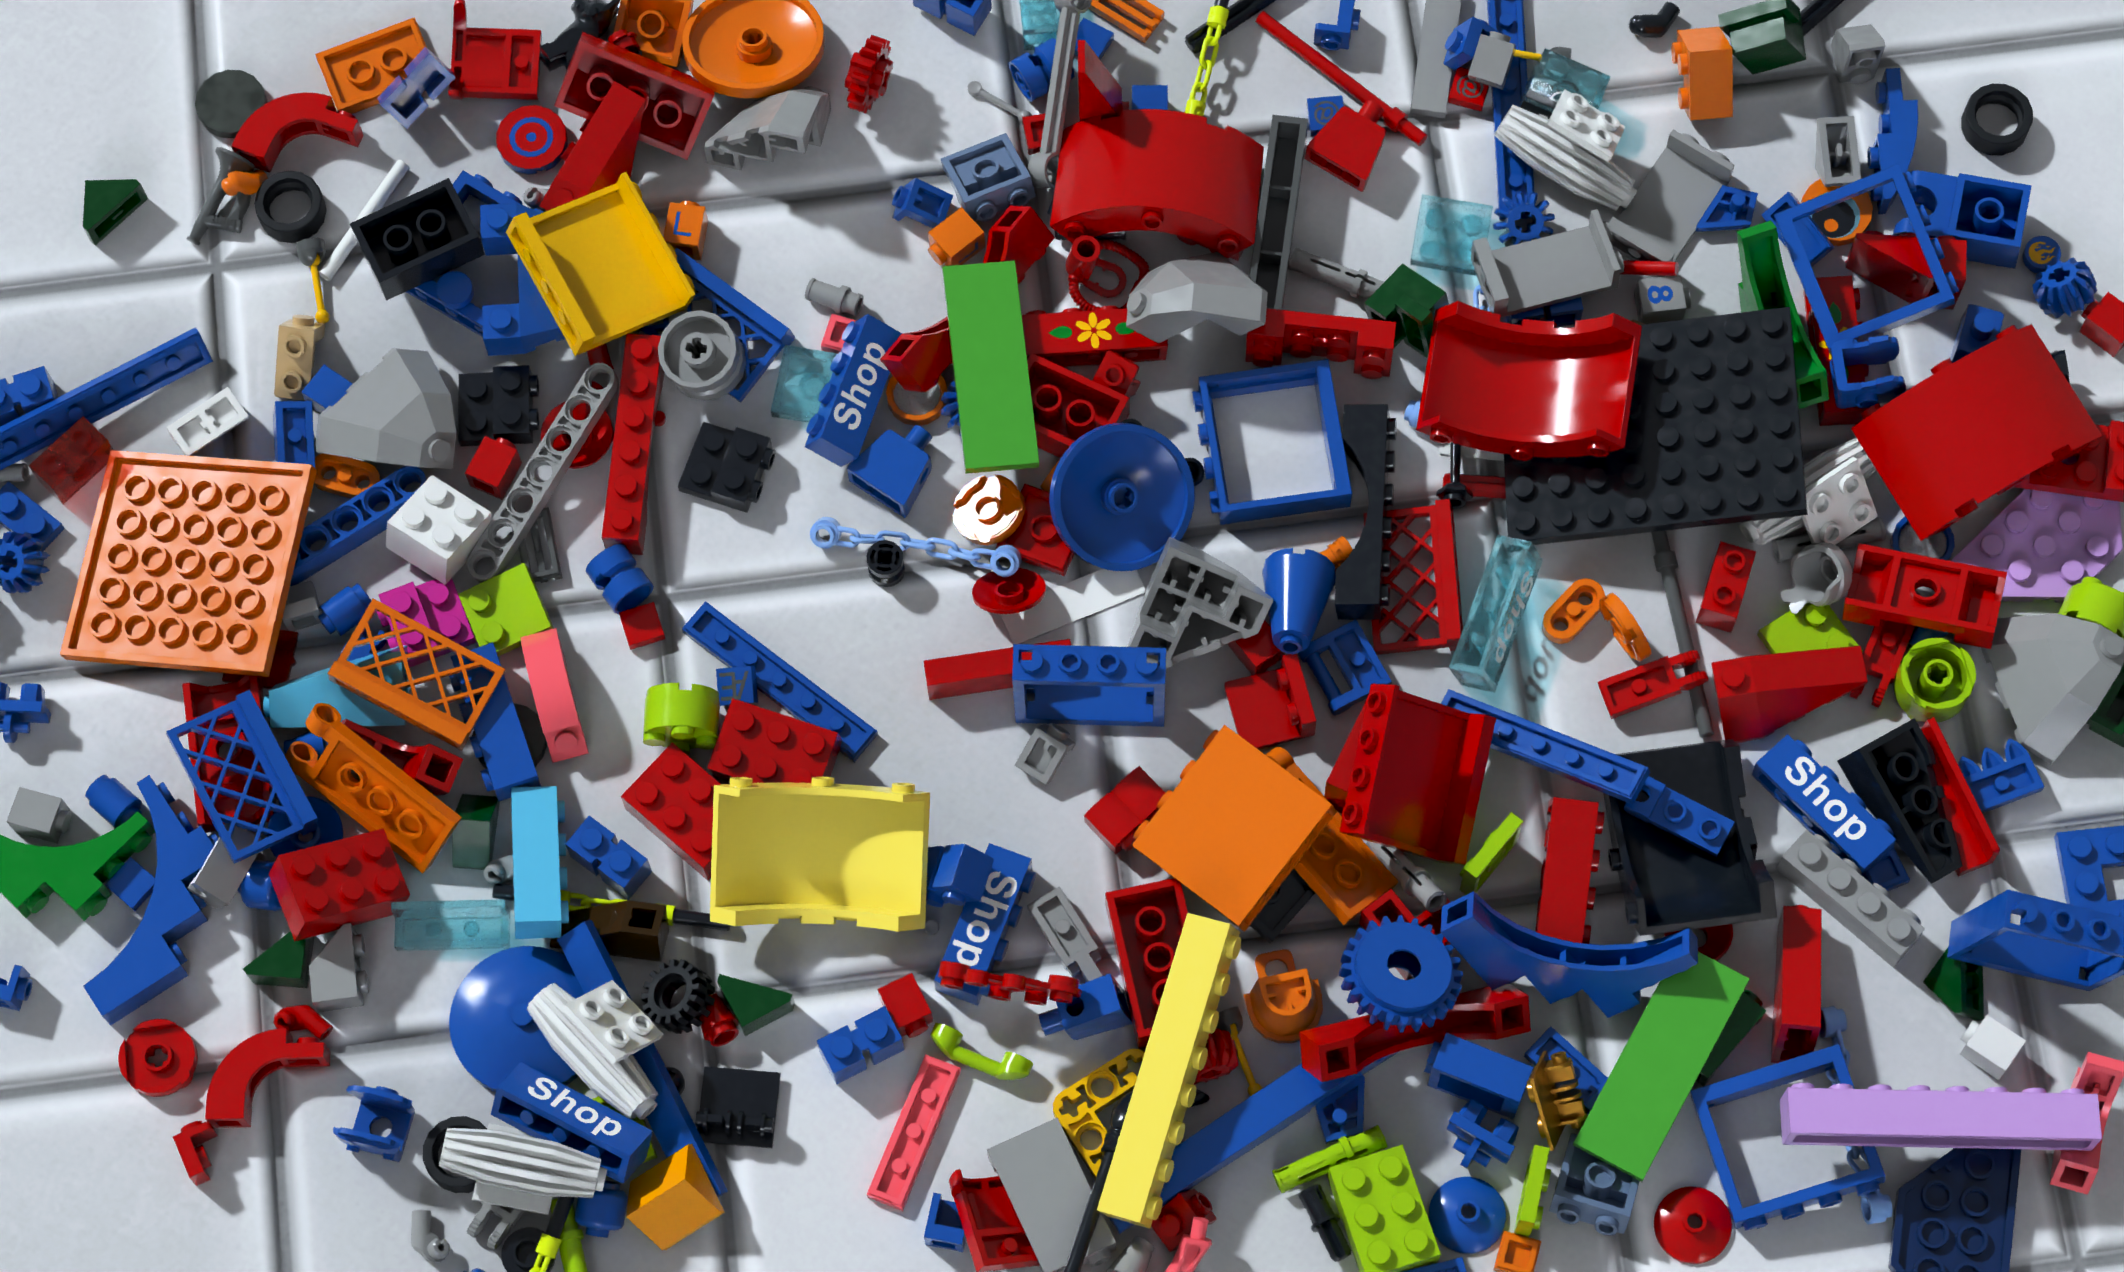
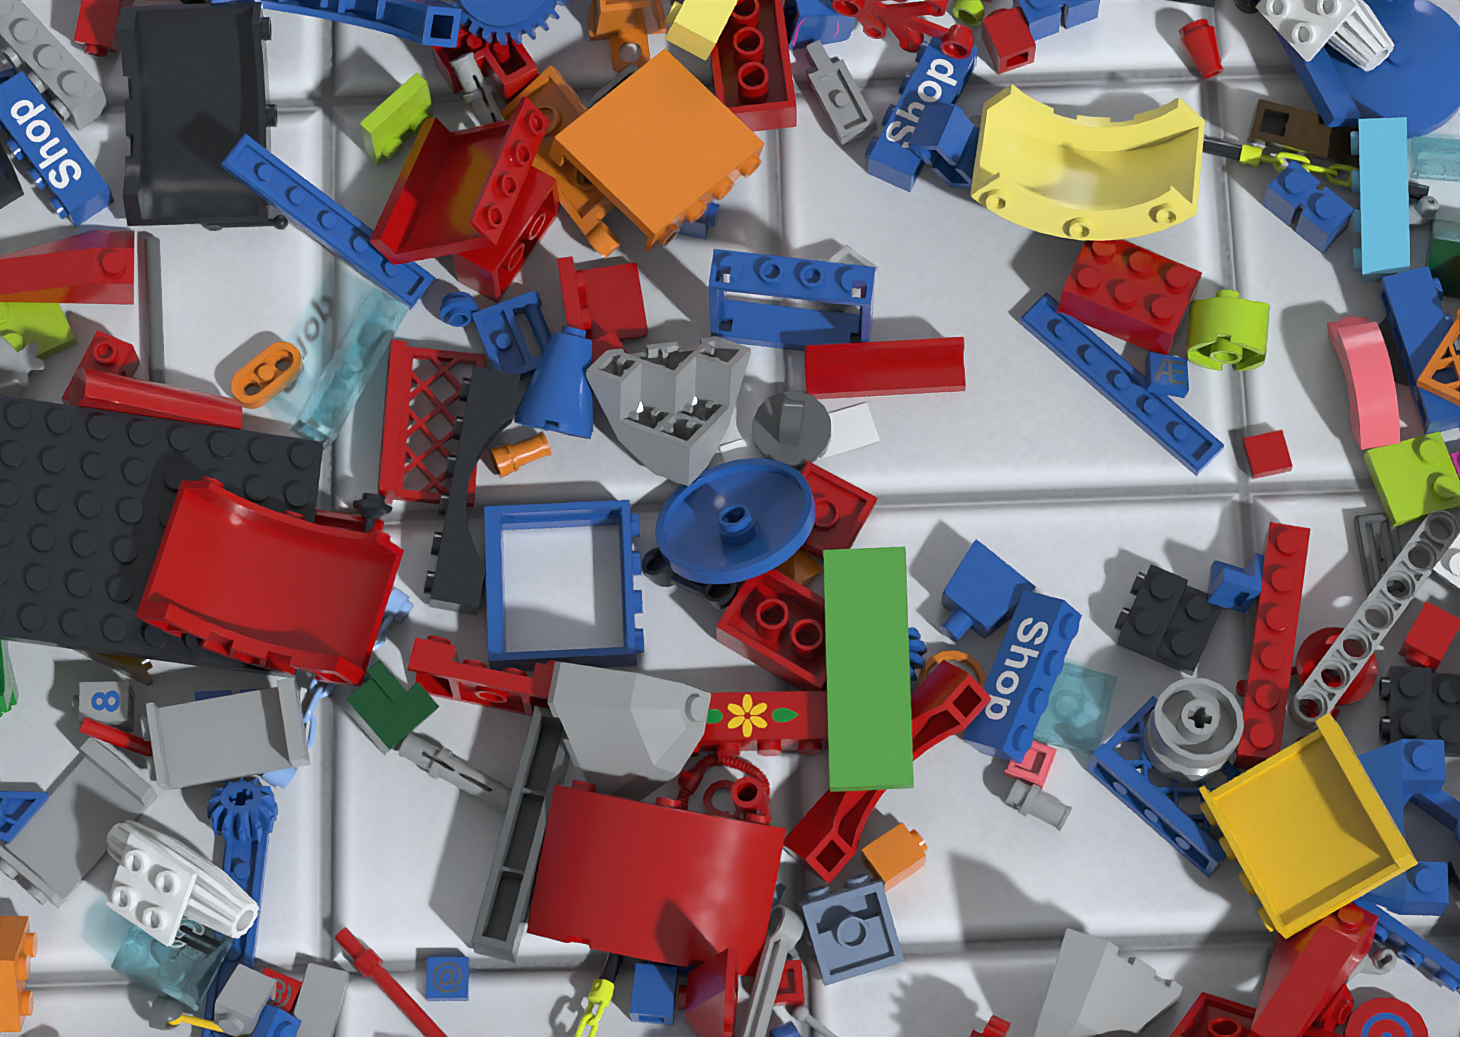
camera: 175 degrees left, 0 degrees up
blue wheel [585,544,654,614] -> none
red brick [621,742,721,881] -> none
black tyre [641,959,715,1034] -> none
orange brick [663,201,708,260] -> none
dark green slope [717,974,795,1036] -> none
light blue piece [810,517,1022,577] -> none
black wheel [867,540,905,587] -> none
blue bracket [892,178,953,228] -> none
tile [953,475,1025,546] -> none
red dish [972,568,1046,614] -> none
red brick [1084,766,1165,854] -> none
red bracket [1092,351,1141,397] -> none
red torso [1304,100,1387,192] -> none
clear light blue plate [1410,194,1493,276] -> none
red wedge [1535,797,1605,944] -> none
red hinge [1597,650,1709,719] -> none
orange tile [1599,593,1651,662] -> none
blue plate [1624,776,1735,857] -> none
none -> red brick [69,367,242,430]
none -> blue plate [439,291,479,327]
none -> dark grey tile [752,391,831,470]
none -> blue panel [1207,553,1264,614]

